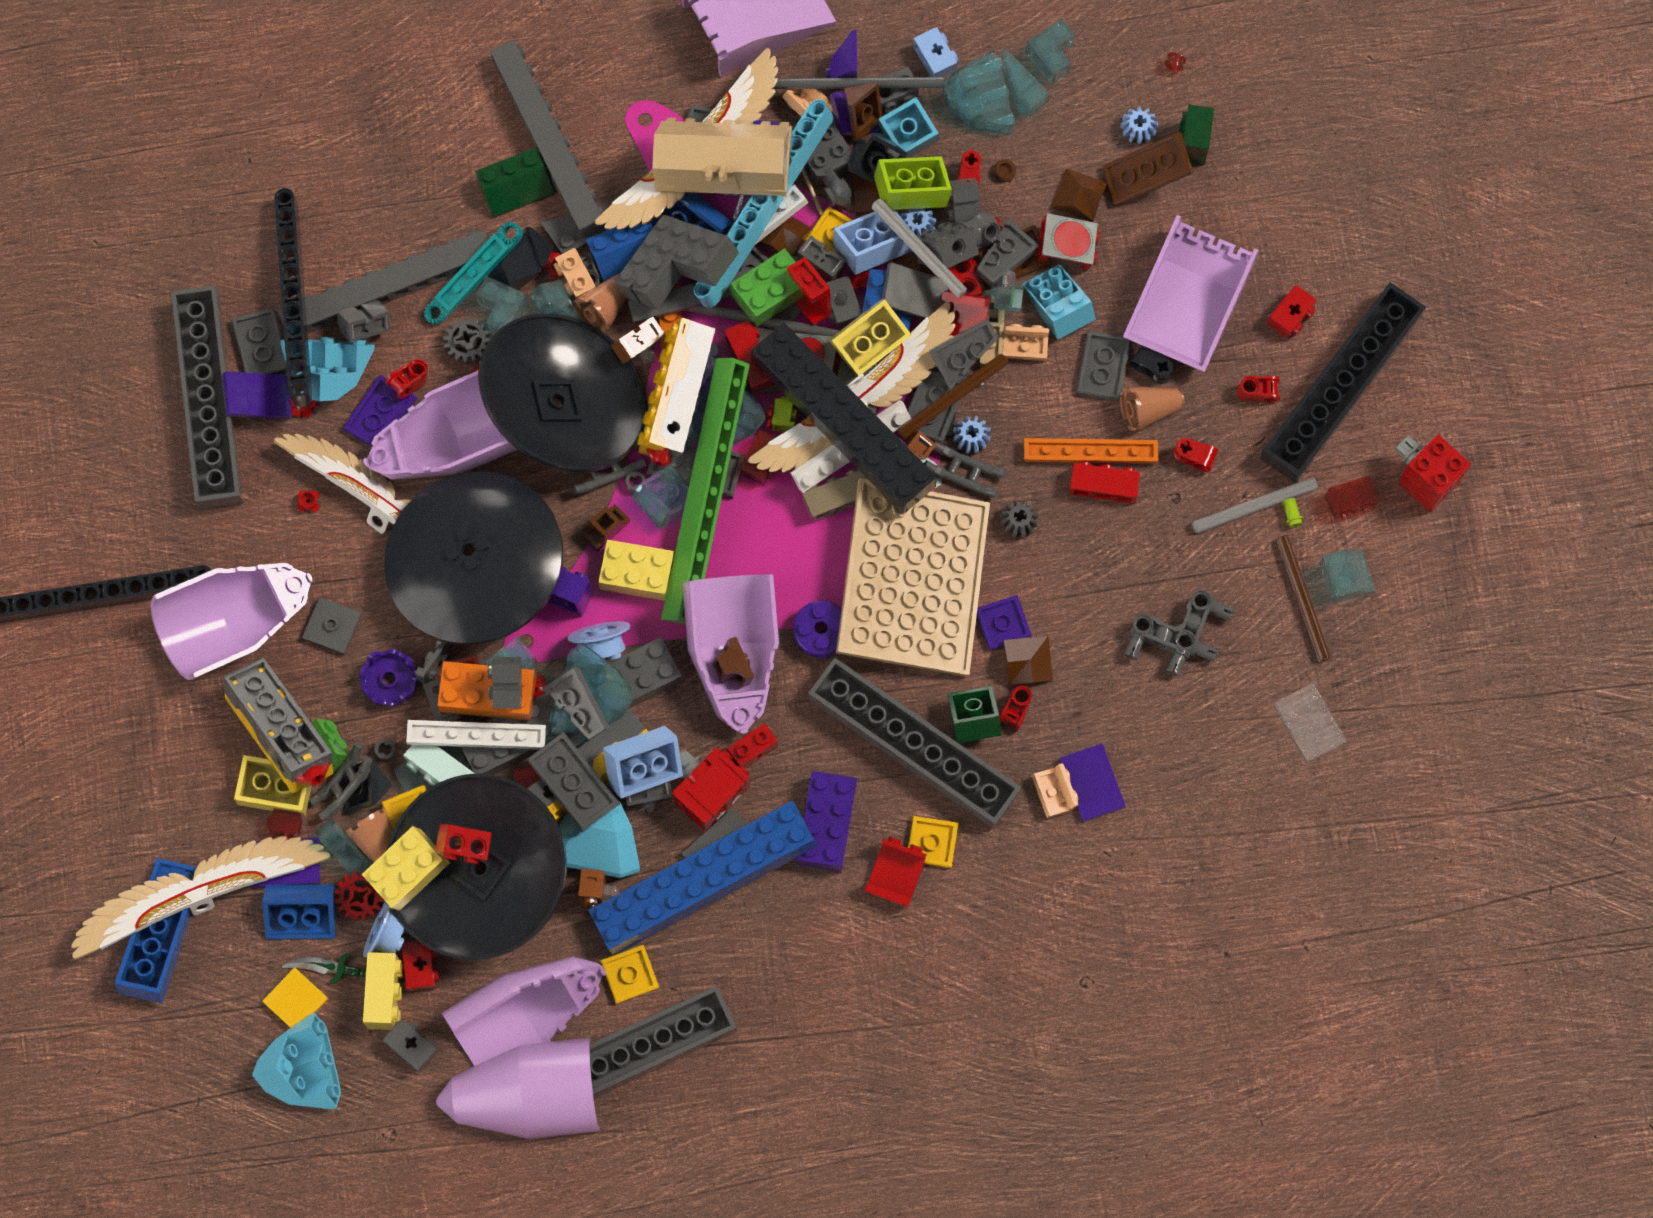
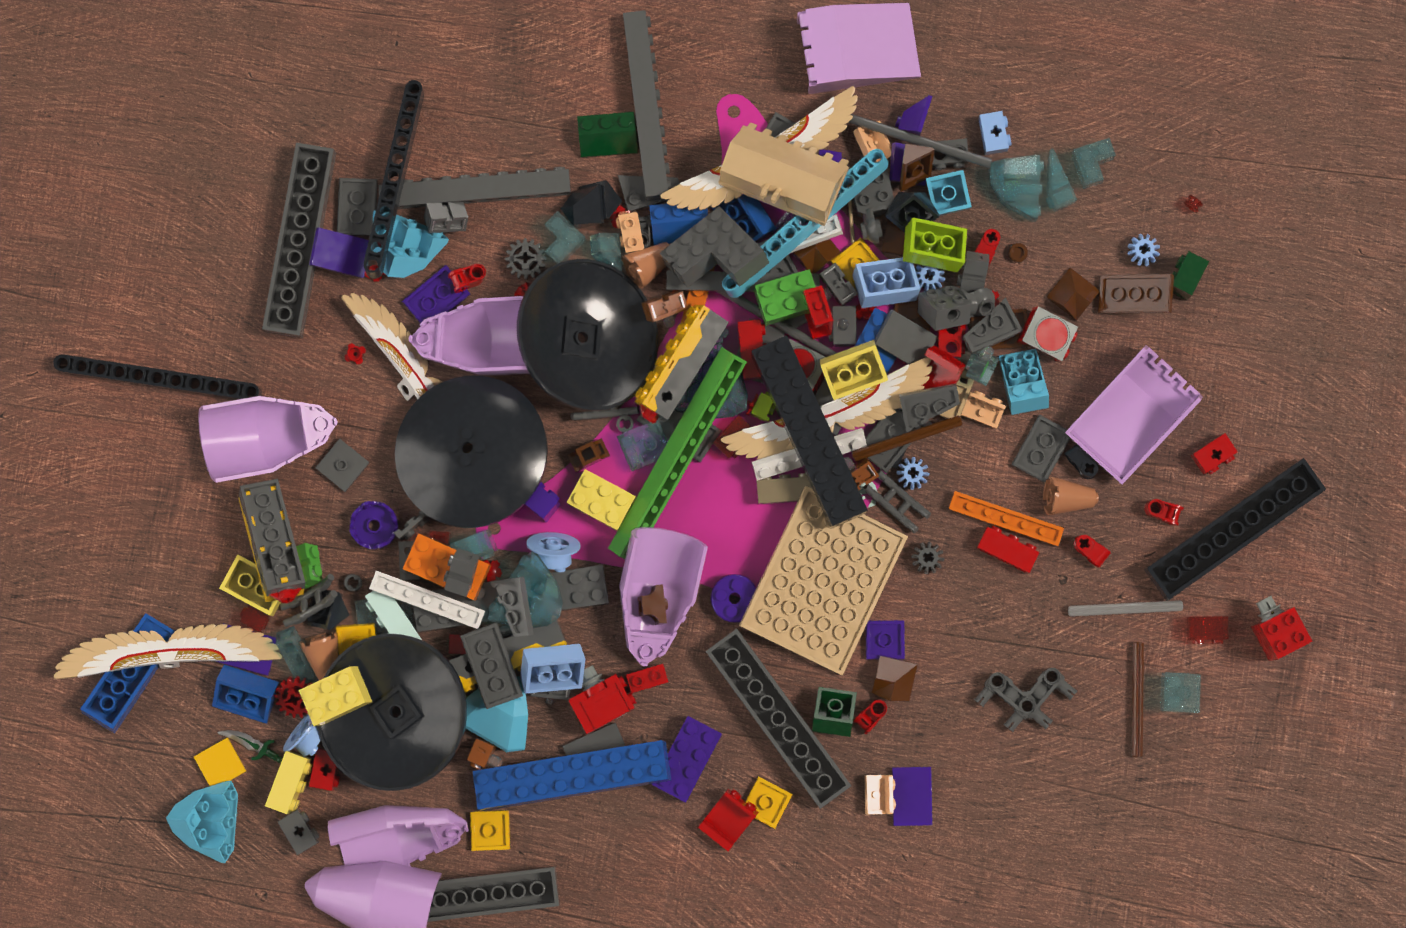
camera: 25 degrees right, 10 degrees up
teal plate [424,222,523,325] -> none
red brick [435,824,492,864] -> none
light grey axle [872,199,967,298] -> none
clear plate [1273,683,1347,764] -> none
lime pin [1282,498,1303,528] -> none

